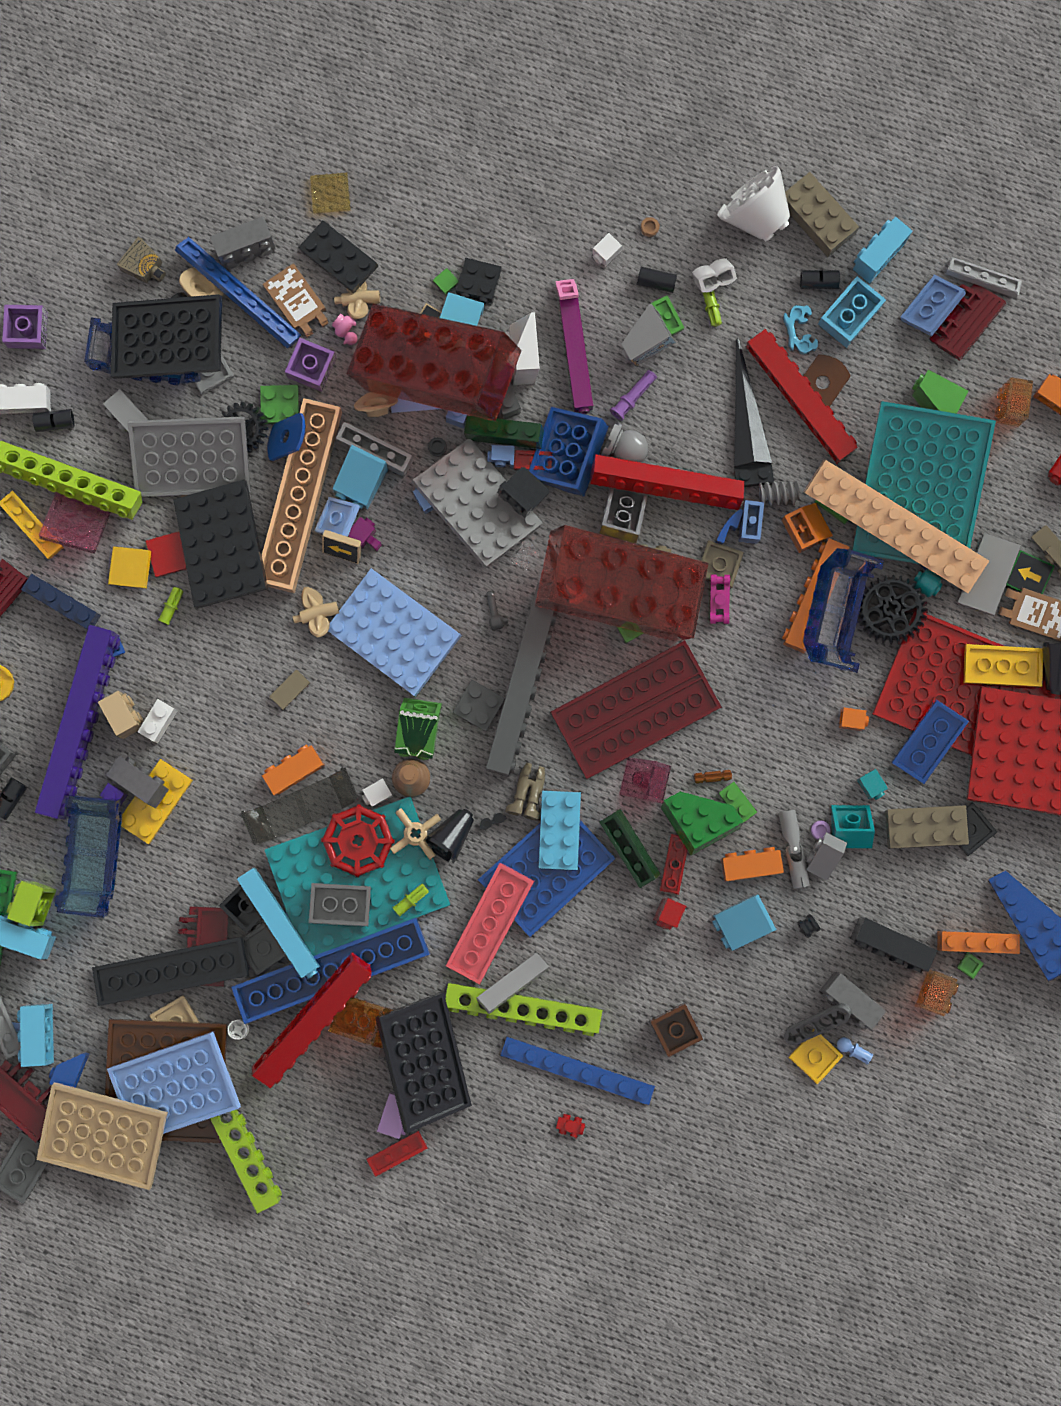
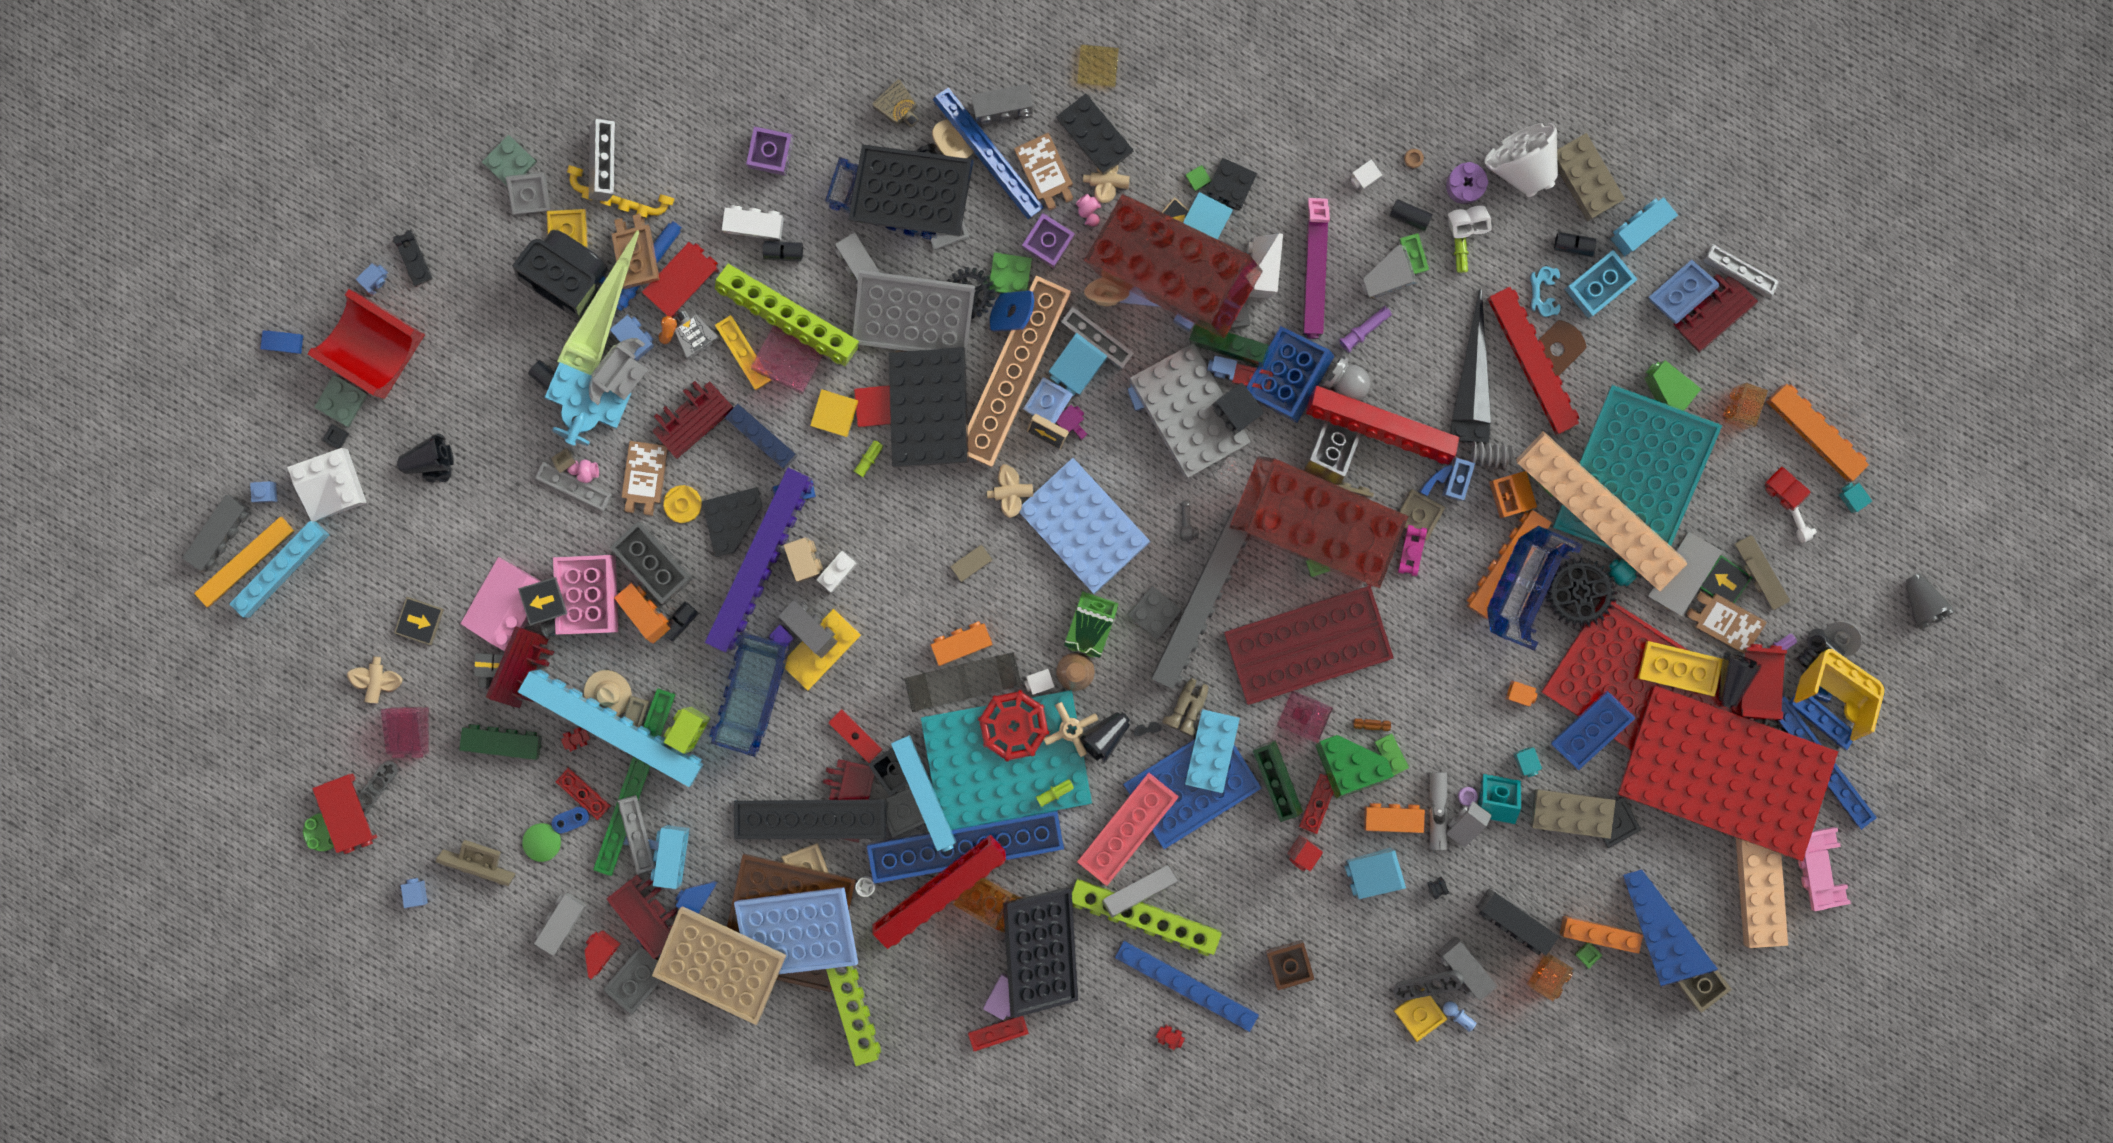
camera: 15 degrees right, 5 degrees up
flat silver brick [309,883,371,927] -> none
black plate [428,438,447,457] -> none
none -> black plate [702,487,762,557]
none -> red tile [828,709,883,763]
none -> medium lavender brick [1446,162,1488,204]

